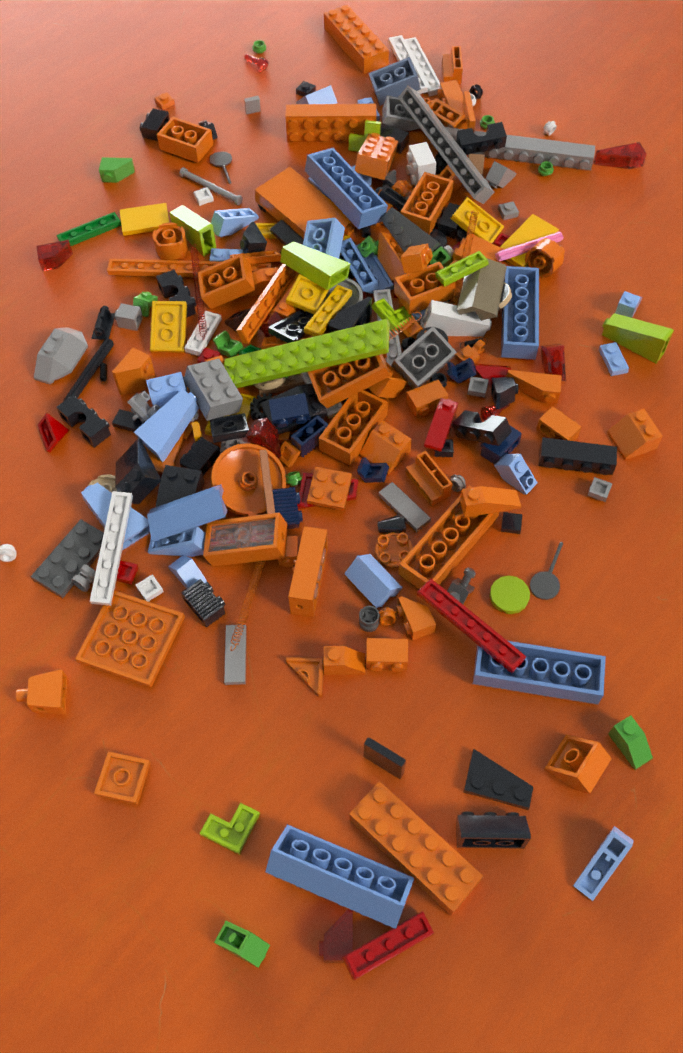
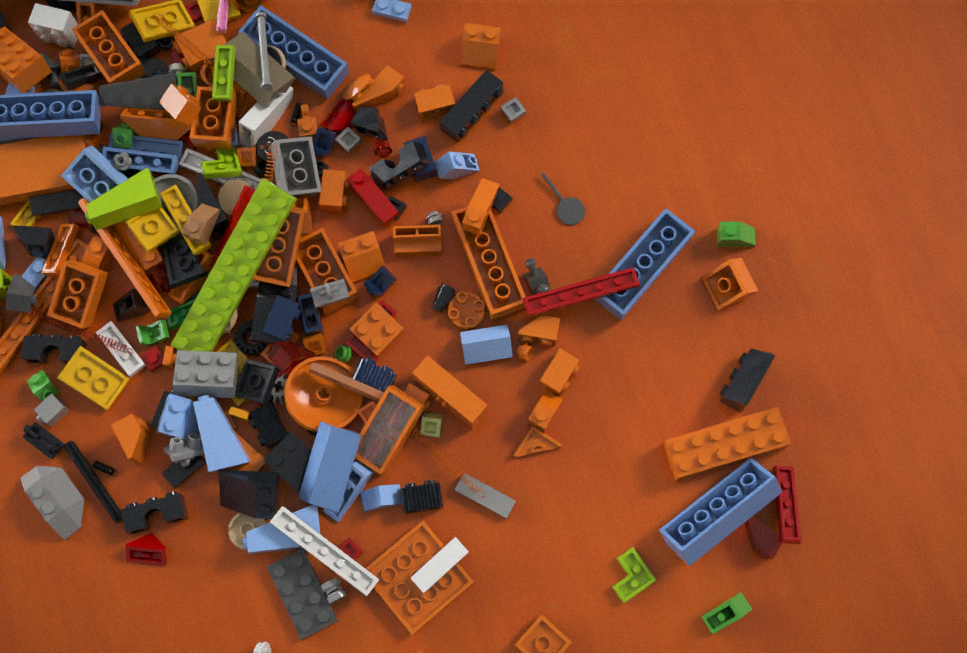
camera: 60 degrees left, 15 degrees up
white plate [136,575,164,602] -> none
dark grey wheel [359,606,379,632] -> none
tile [363,737,406,779] -> none
light grey tile [378,482,431,532] -> none
black wing [464,749,533,810] -> none
lime tile [490,576,530,614] -> none
clear red slope [541,344,566,381] -> none
light blue slope [573,826,634,901] -> none
none -> dark grey slope [6,274,37,313]
none -> light grey plate [113,152,132,171]
none -> medium nougat slope [182,204,220,245]
none -> light grey bar [255,12,272,91]
none -> light grey hips [310,279,350,308]
none -> orange dish [342,73,374,101]
none -> white tile [411,537,469,593]
none -> yellowish green slope [420,412,443,437]

